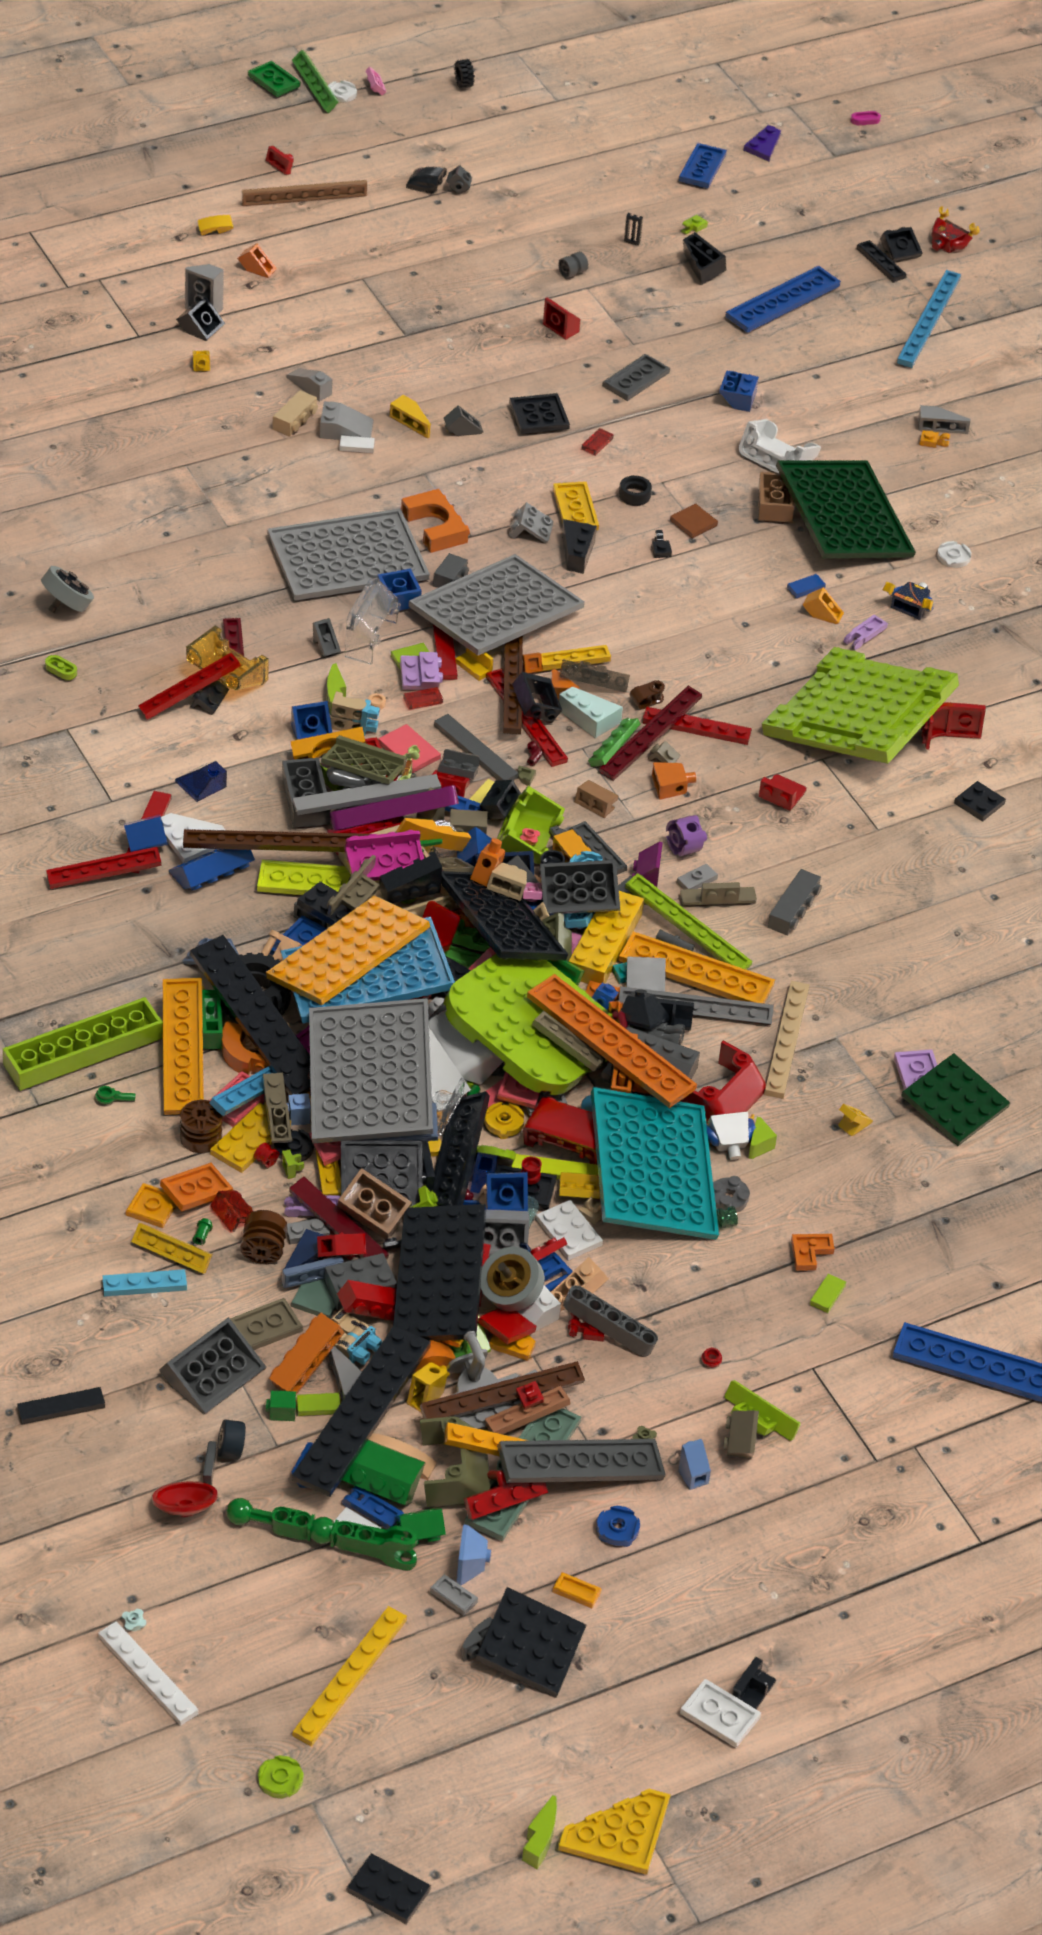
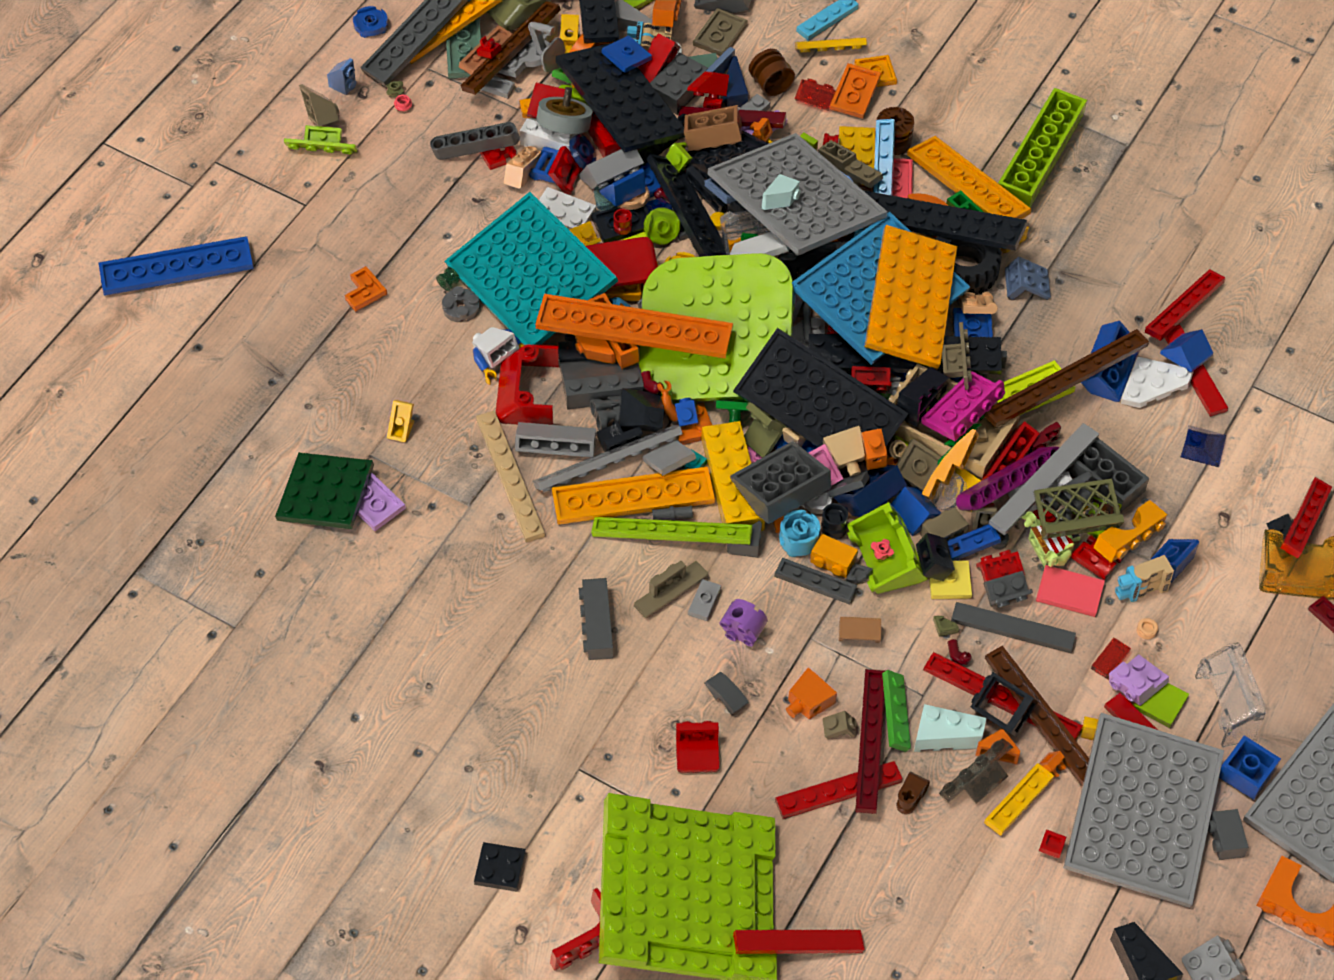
camera: 150 degrees right, 10 degrees up
green plate [95,1086,136,1104] -> none
green pin [192,1218,213,1245] -> none
dark grey slope [313,618,341,657] -> none
lime slope [327,663,346,715] -> none
dark tan plate [532,1011,605,1072] -> none
magenta slope [632,842,663,887] -> none
red plate [701,1347,722,1367] -> none
lime slope [748,1117,777,1159] -> none
lime tile [810,1274,846,1313] -> none
none -> coral plate [394,94,412,111]
none -> light grey brick [515,422,596,457]
none -> blue plate [602,35,652,73]
none -> dark grey slope [704,671,749,714]
none -> red tile [733,930,864,954]
none -> orange tile [750,118,773,142]
none -> light aqua slope [761,174,801,210]
none -> red tile [1039,829,1067,858]

